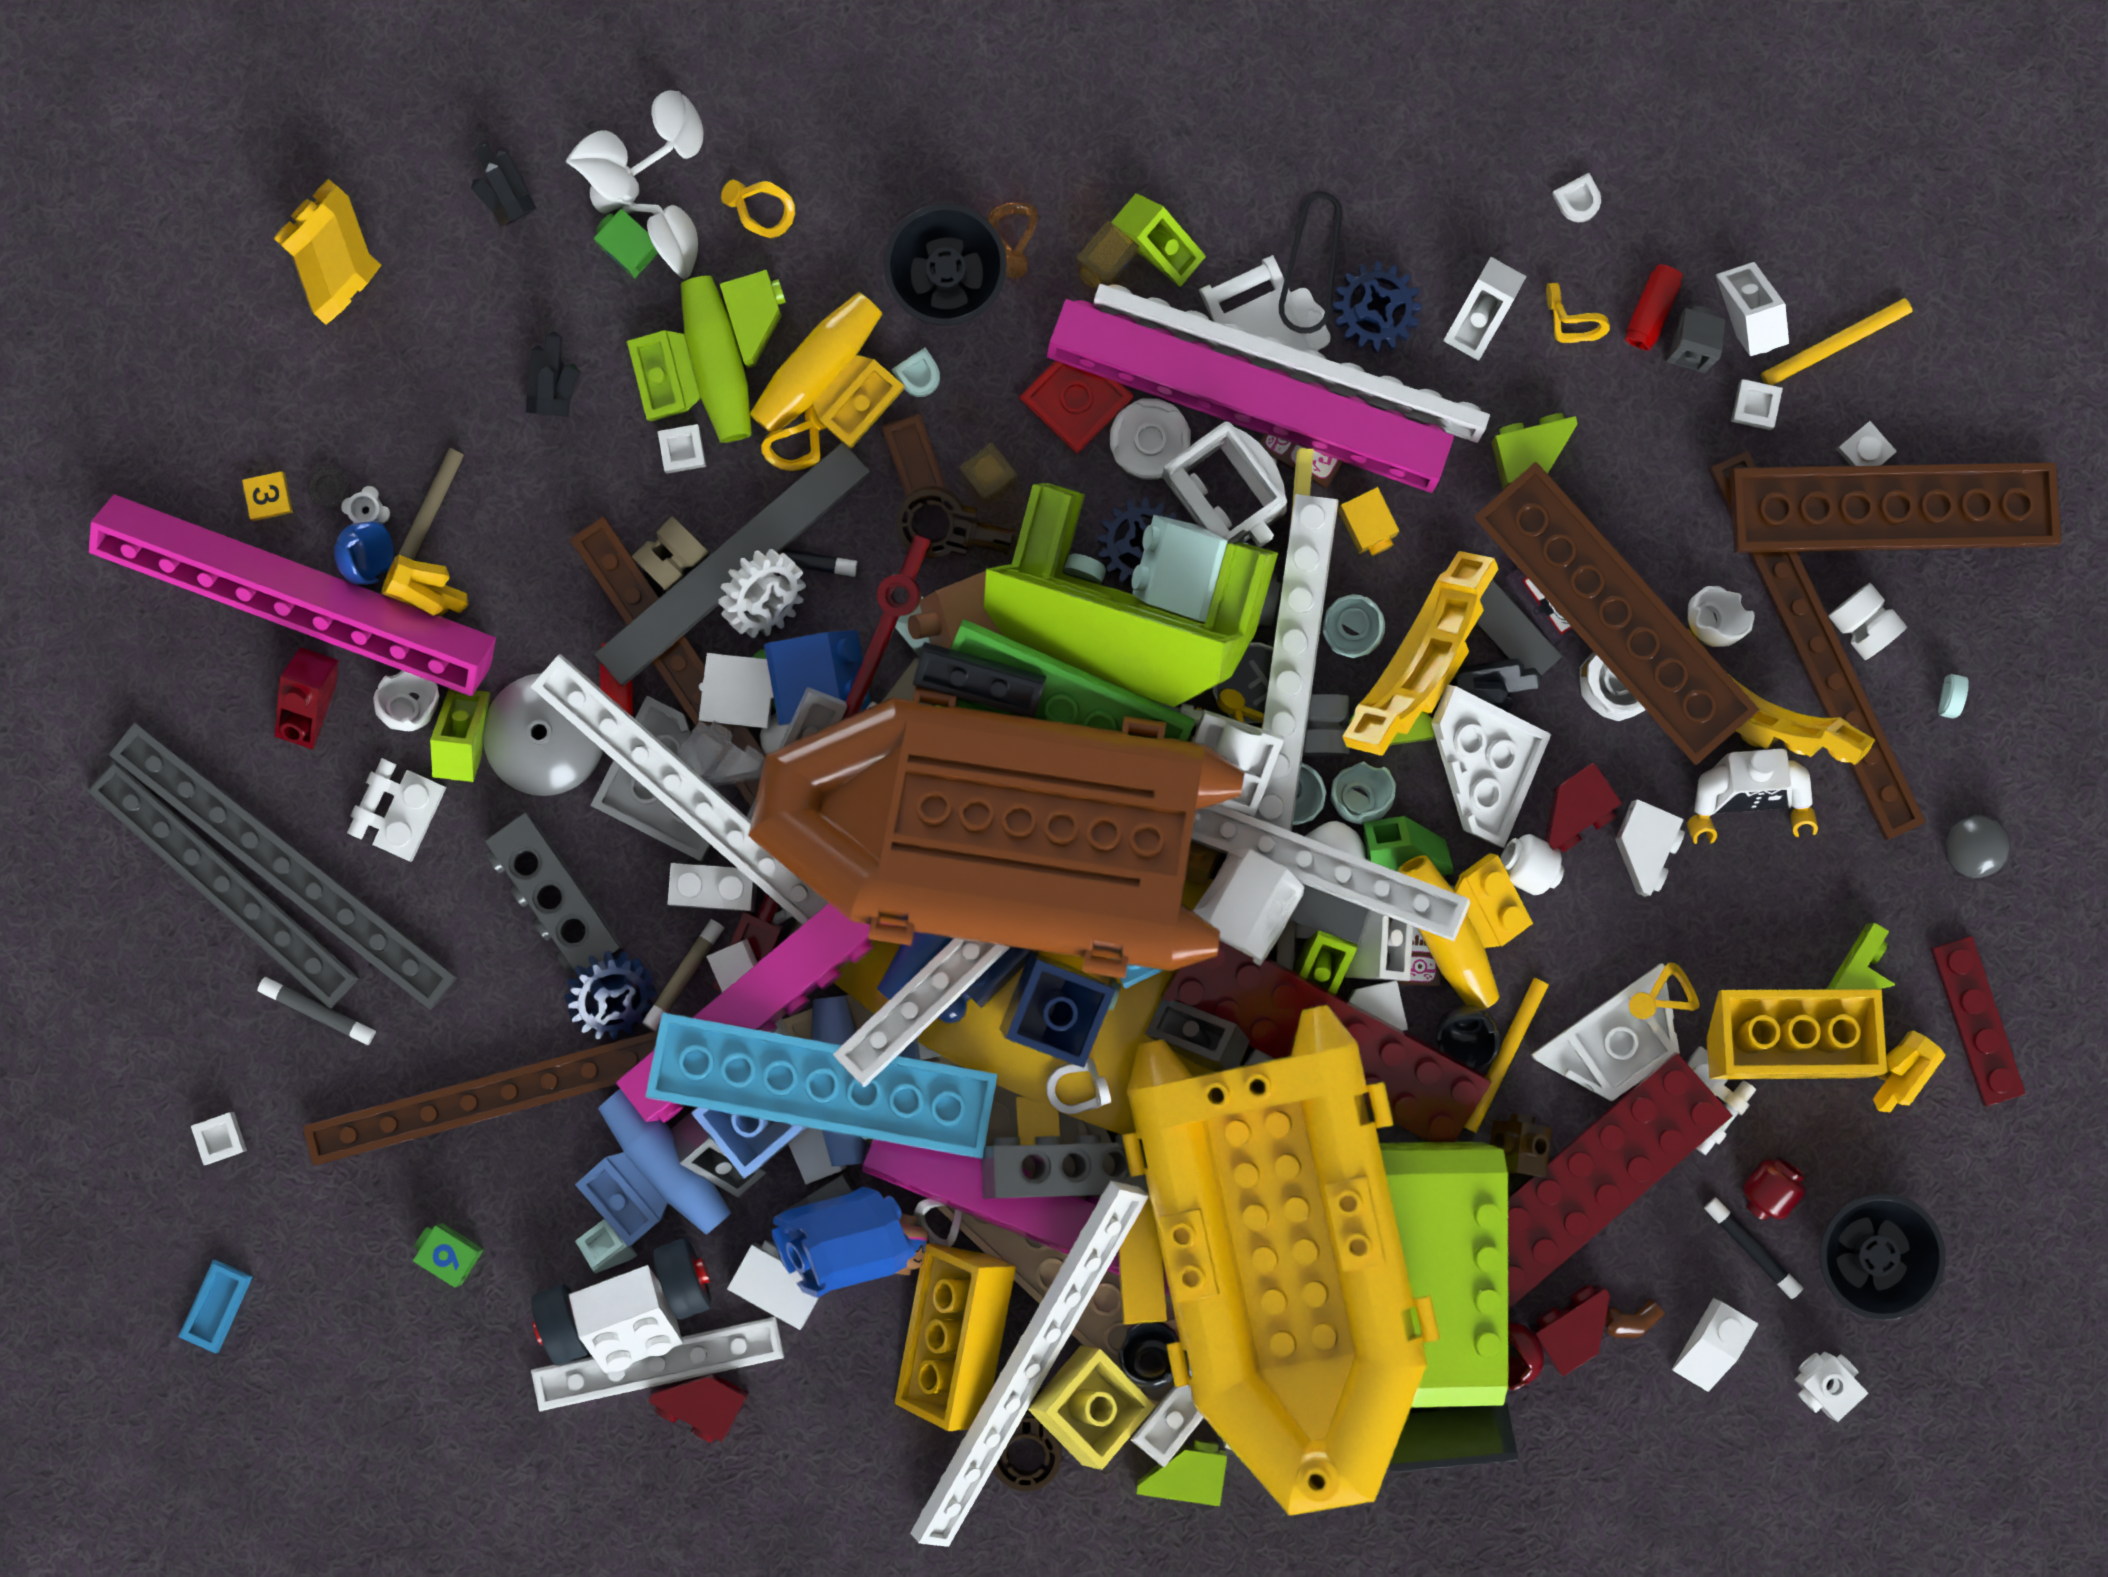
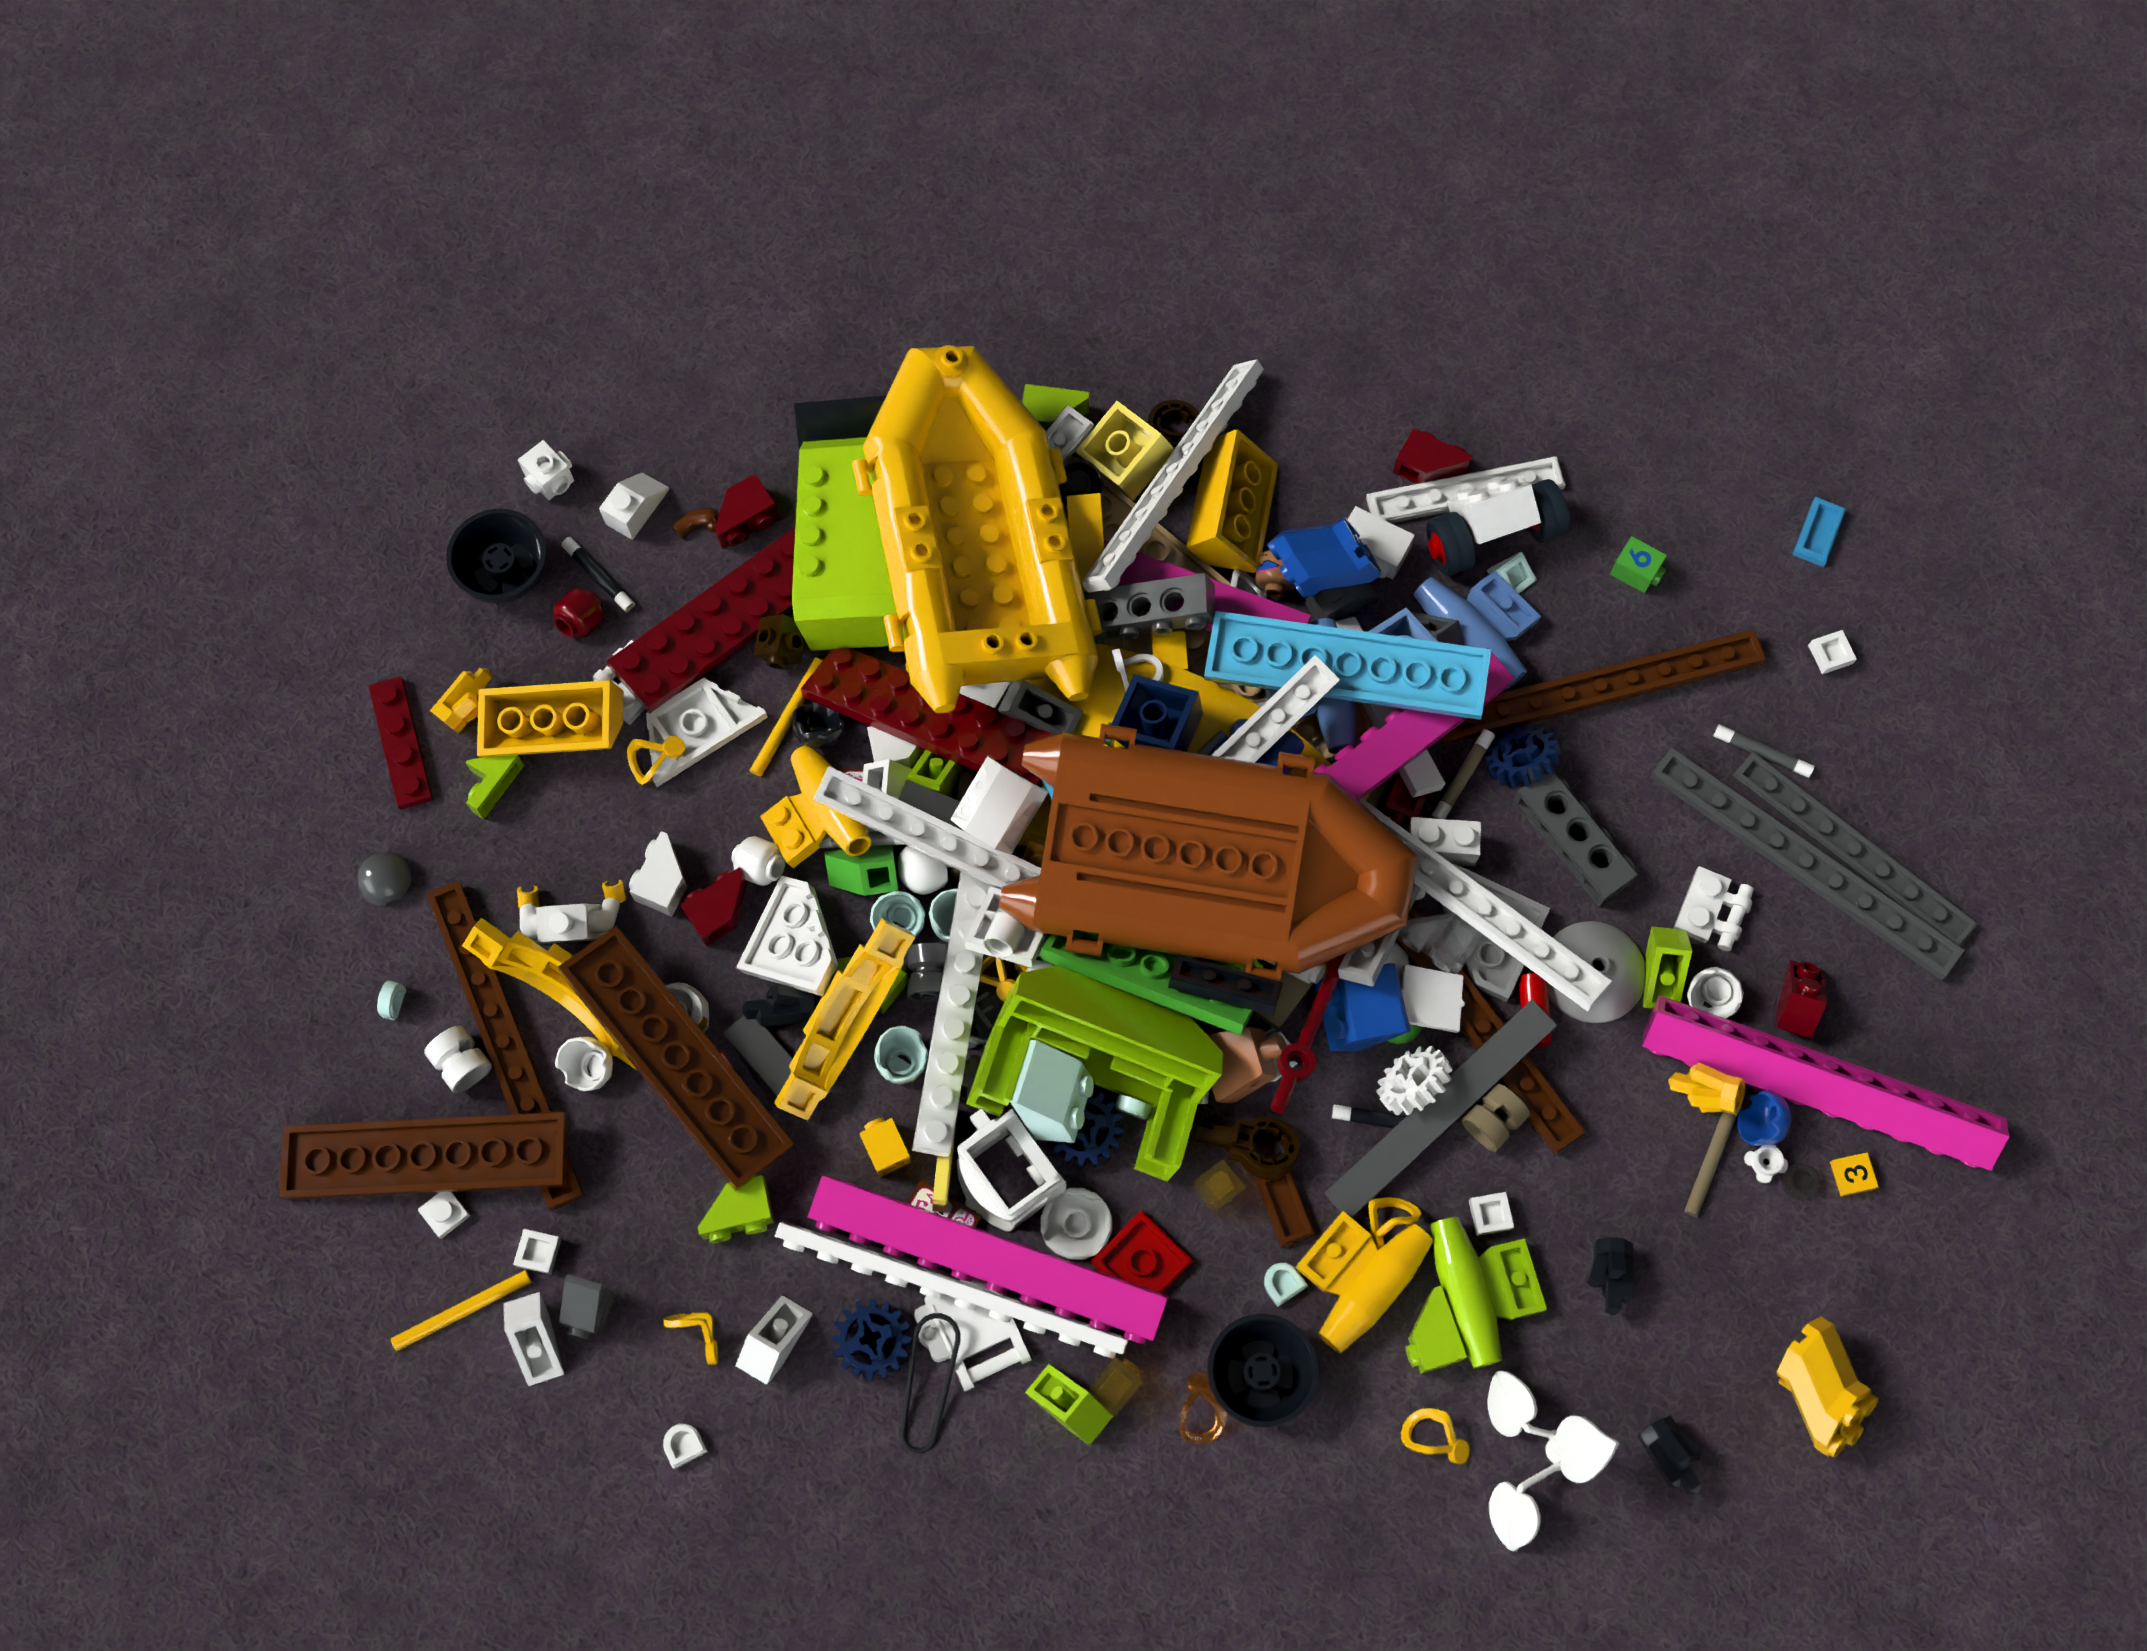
camera: 175 degrees right, 15 degrees down
bright green brick [593,209,658,279] -> none
dark red hair [1508,1322,1544,1390] -> none
red piece [1624,264,1683,351] -> none

